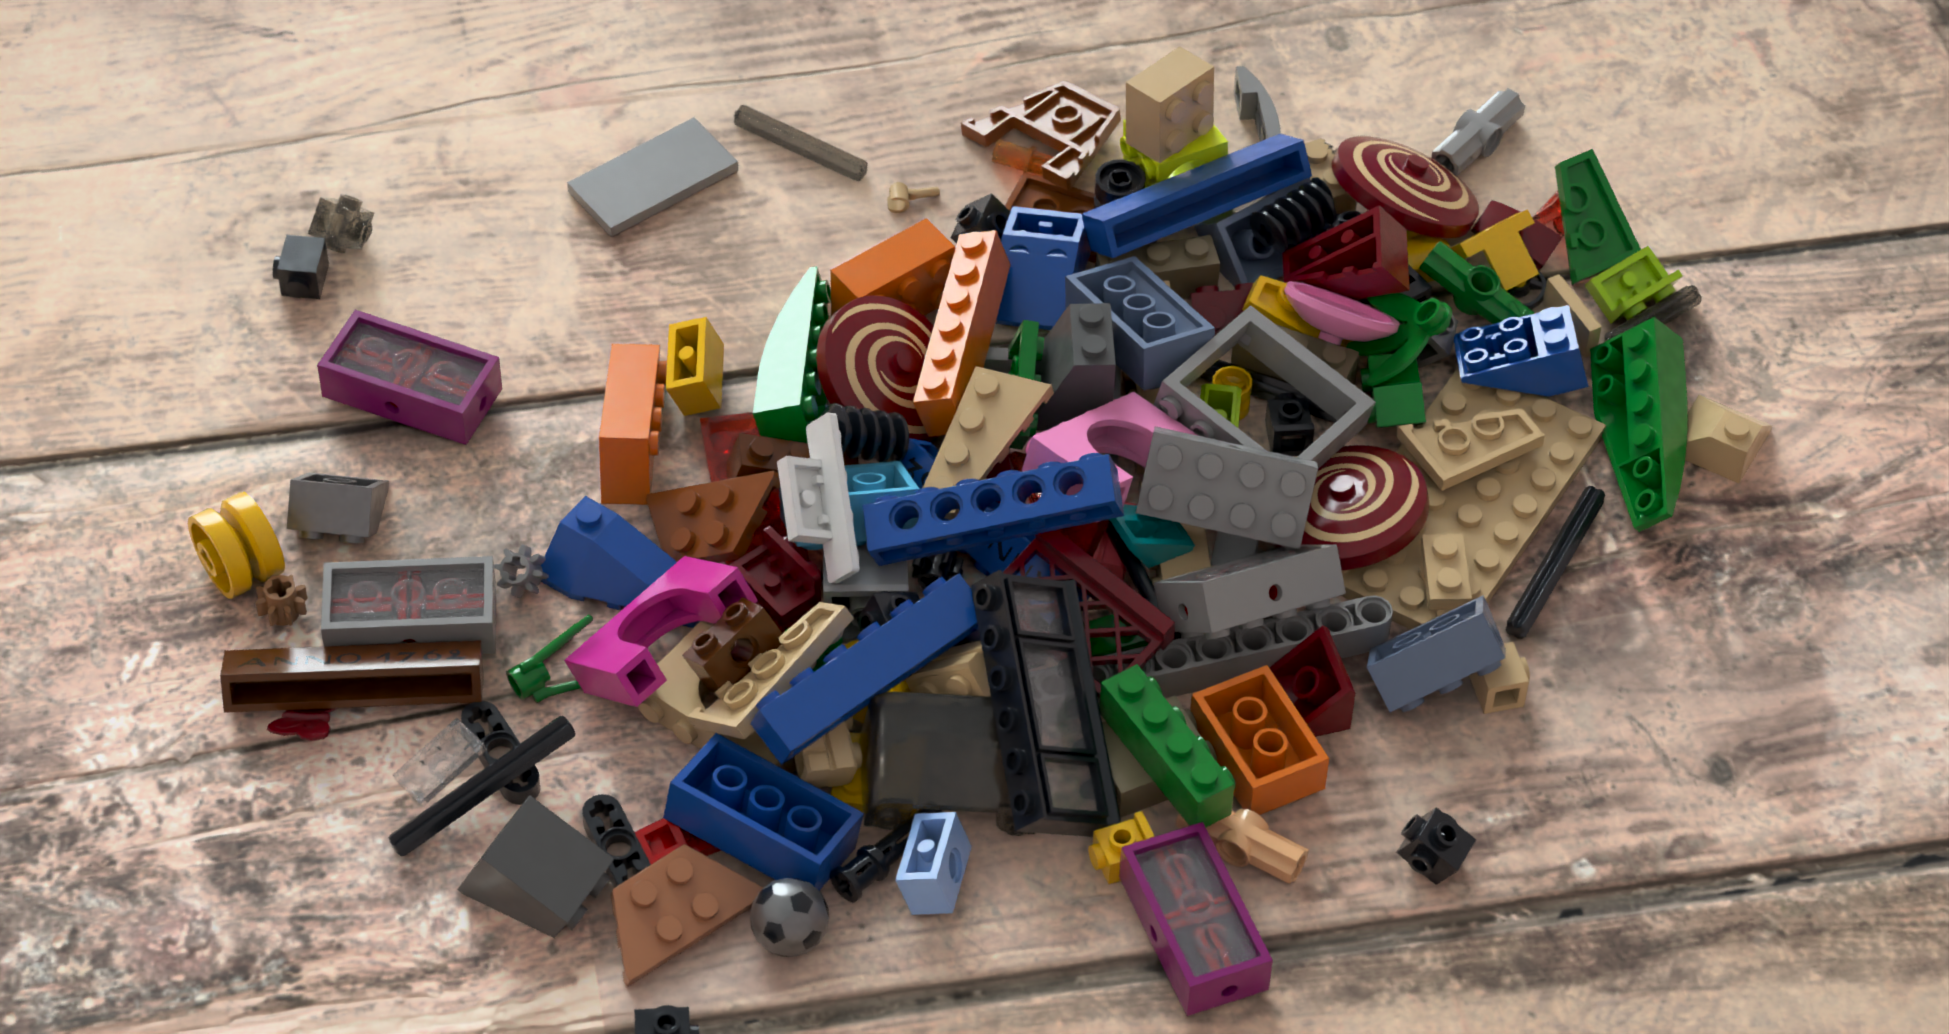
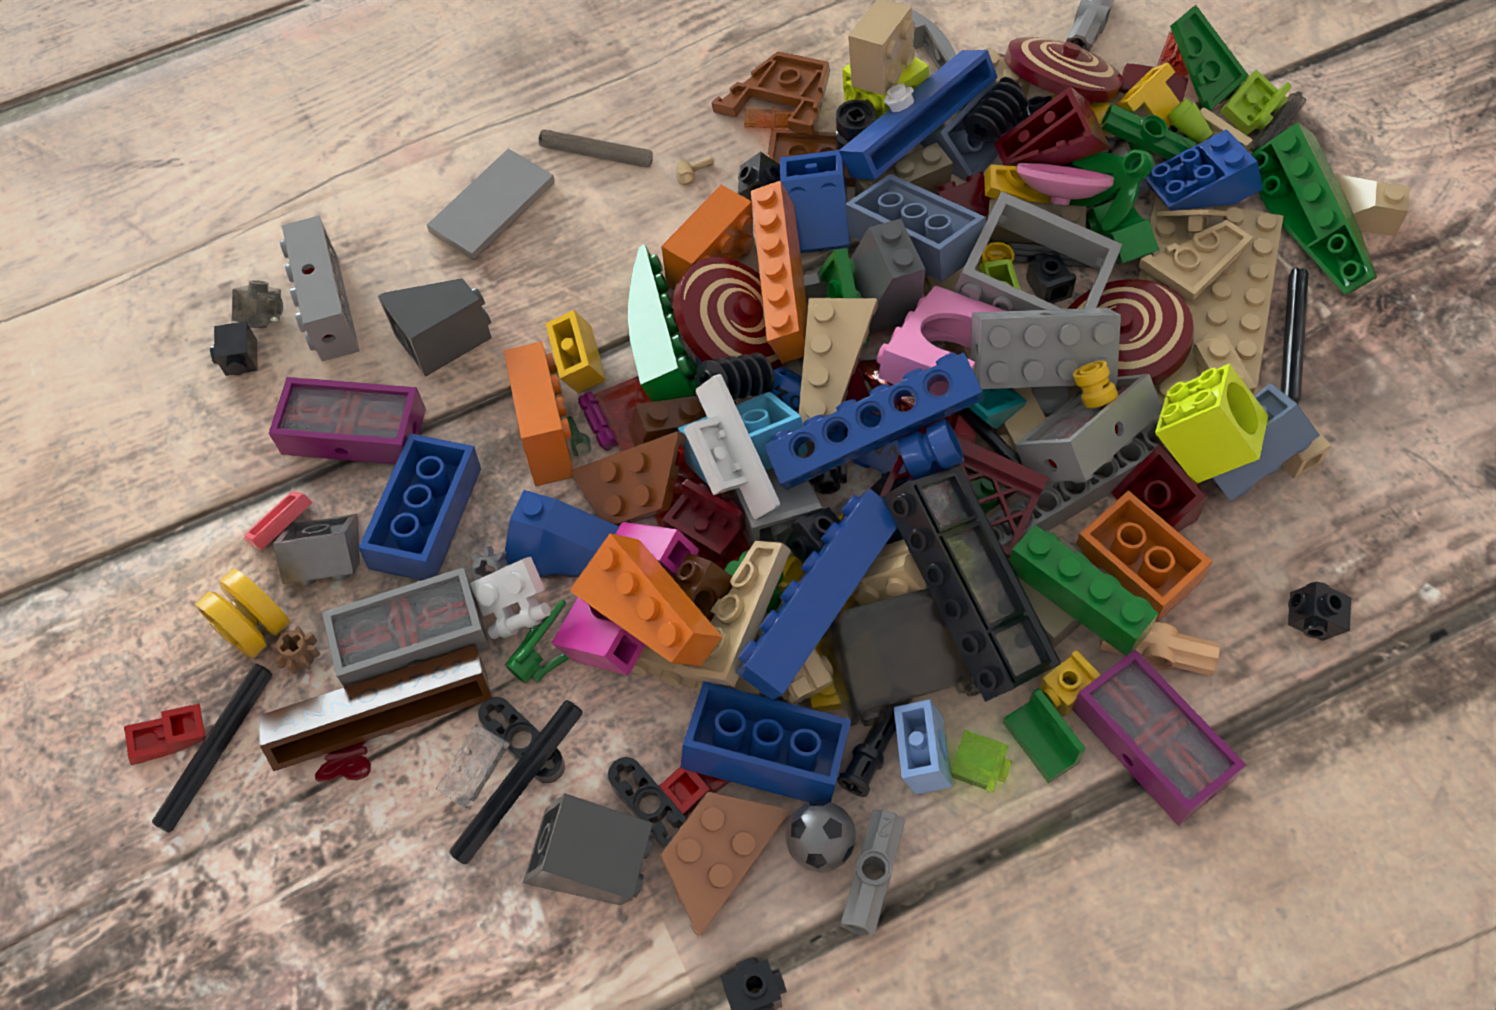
camera: 10 degrees left, 10 degrees up
none -> red slope [124,703,206,765]
none -> black axle [152,664,272,832]
none -> coral tile [243,491,313,551]
none -> light grey brick [279,215,360,362]
none -> blue brick [358,434,481,581]
none -> dark grey slope [378,278,492,377]
none -> white plate [469,556,551,639]
none -> clear green hand [566,416,592,456]
none -> orange wedge [569,533,722,666]
none -> magenta axle [578,391,618,451]
none -> light grey piece [841,810,905,937]
none -> white plate [884,84,914,112]
none -> blue wheel [898,418,965,480]
none -> clear neon green brick [951,730,1012,792]
none -> green panel [1003,688,1086,784]
none -> yellow wheel [1072,360,1118,409]
none -> neon yellow brick [1155,363,1269,483]
none -> tan piece [1156,209,1227,232]
none -> lime cone [1167,98,1213,144]

